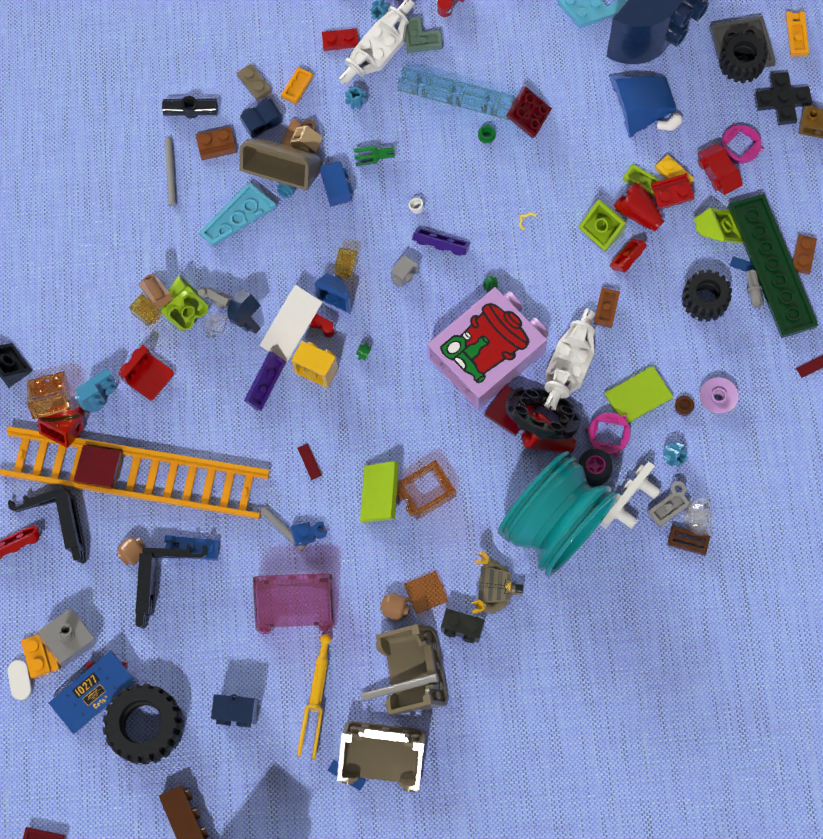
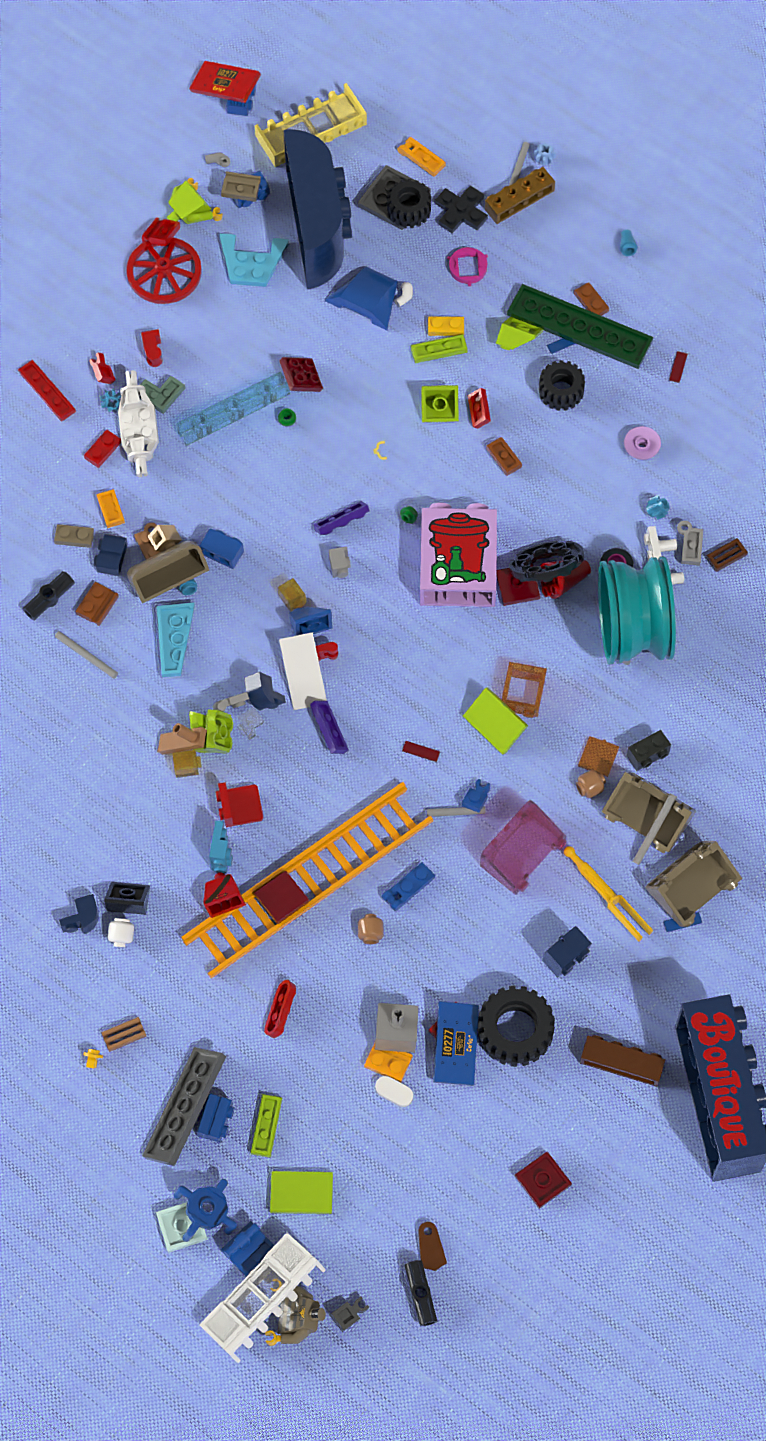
camera: 50 degrees left, 5 degrees down
black hinge [8,486,87,564] -> none
clear orange window [27,371,71,419] -> none
black hinge [135,544,208,629] -> none
yellow brick [291,341,338,388] -> none
dark azure gear [345,86,366,109] -> none
green arm [353,146,395,167] -> none
green plate [356,342,371,361] -> none
white hinge [409,198,424,214] -> none
torso [471,552,523,614] -> none
white plate [544,309,596,410] -> none
dark pink piece [585,413,631,457] -> none
lime tile [604,366,673,424] -> none
red cone [613,181,664,232] -> none
red plate [651,173,695,210] -> none
reddish brown tile [674,396,694,416] -> none
clear cylinder [682,497,714,536] -> none
red brick [697,143,743,195] -> none
light grey axle [746,270,764,308] -> none

